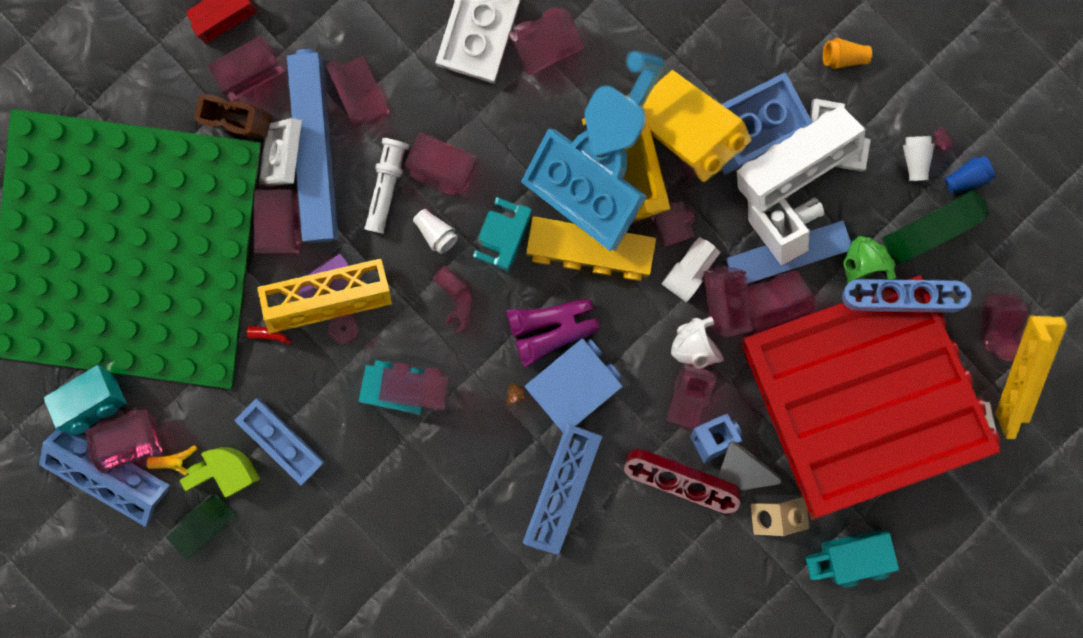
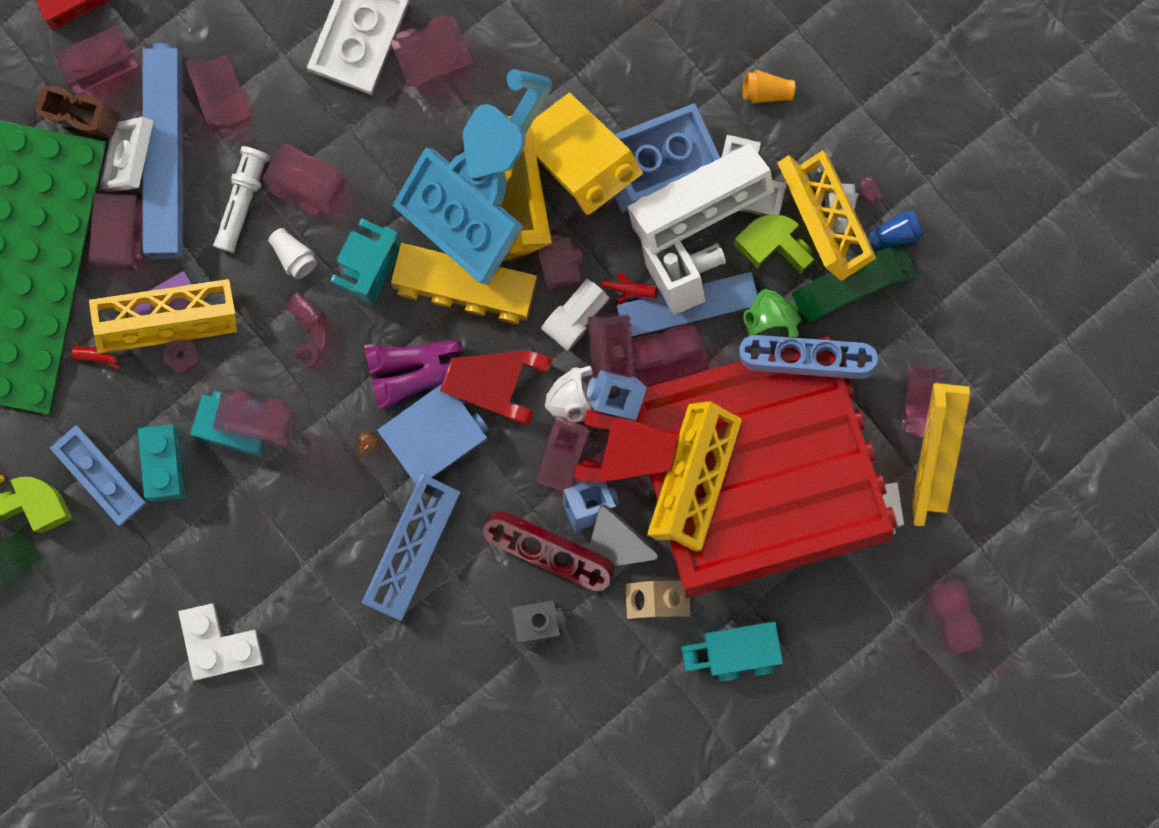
camera: 10 degrees right, 5 degrees down
none -> teal brick [138,424,186,502]
none -> white plate [178,603,264,681]
none -> red flag [440,350,552,424]
none -> dark grey brick [512,600,566,644]
none -> red flag [573,409,680,482]
none -> medium blue brick [587,370,647,421]
none -> red bar [601,272,658,304]
none -> yellow fence [647,401,742,551]
none -> lime brick [733,215,814,275]
none -> yellow fence [778,150,876,281]
none -> clear pink brick [927,578,983,655]

